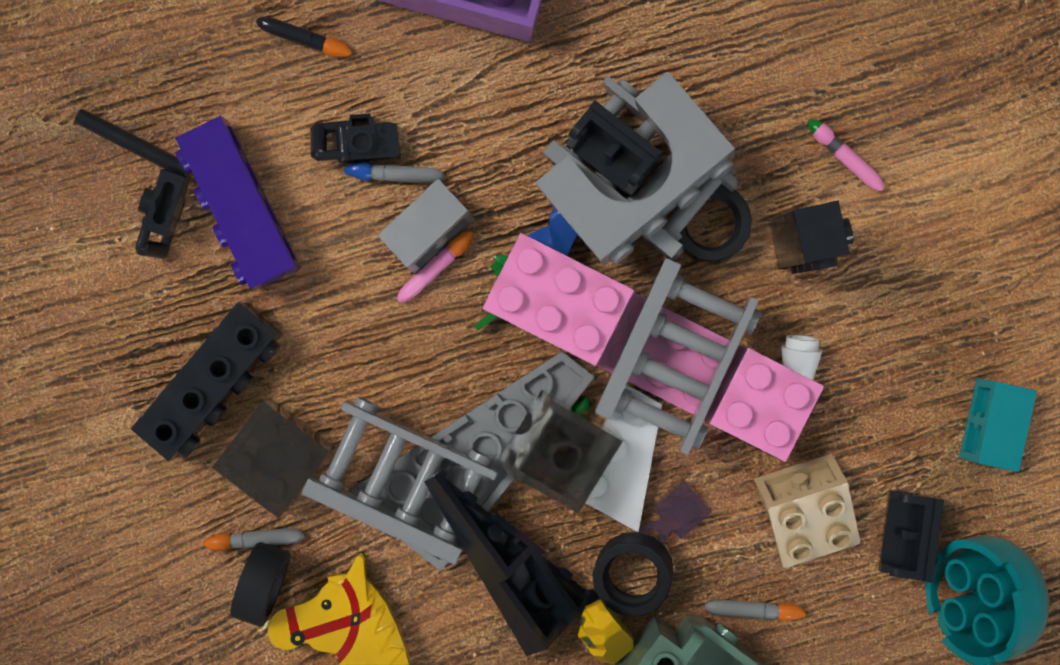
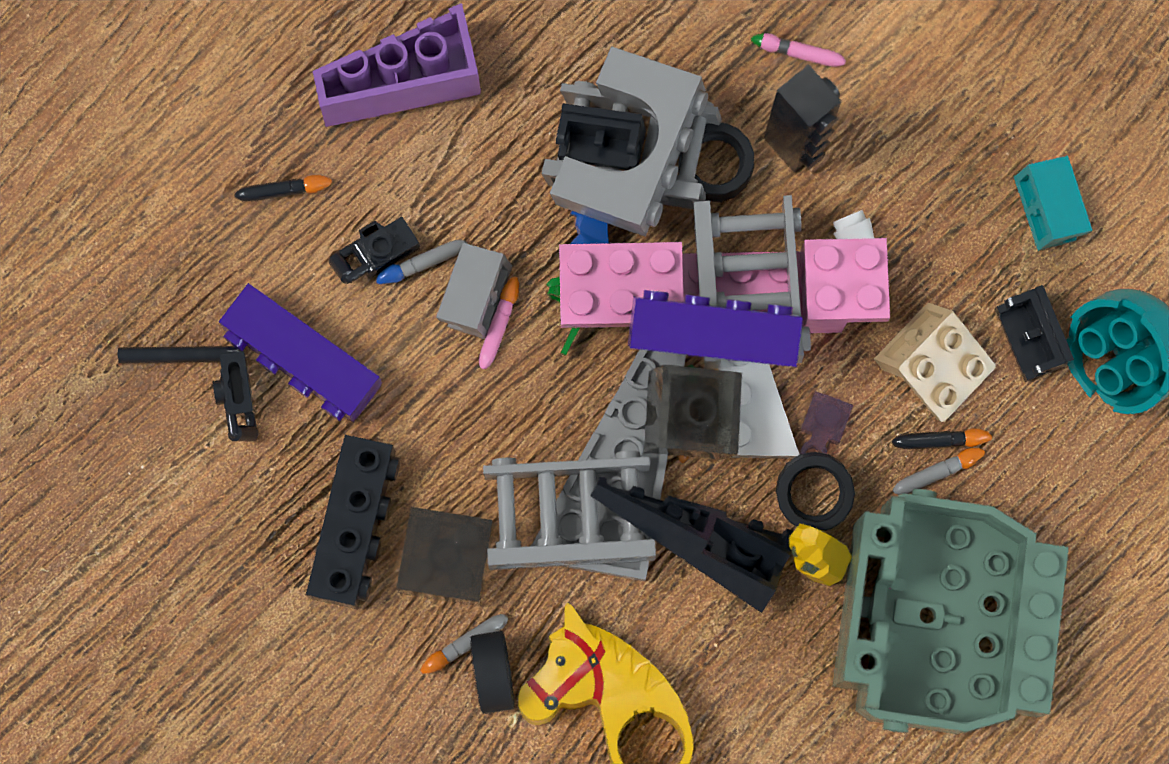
camera: 30 degrees left, 10 degrees down
none -> dark purple brick [628,290,803,367]
none -> black piece [892,428,992,449]

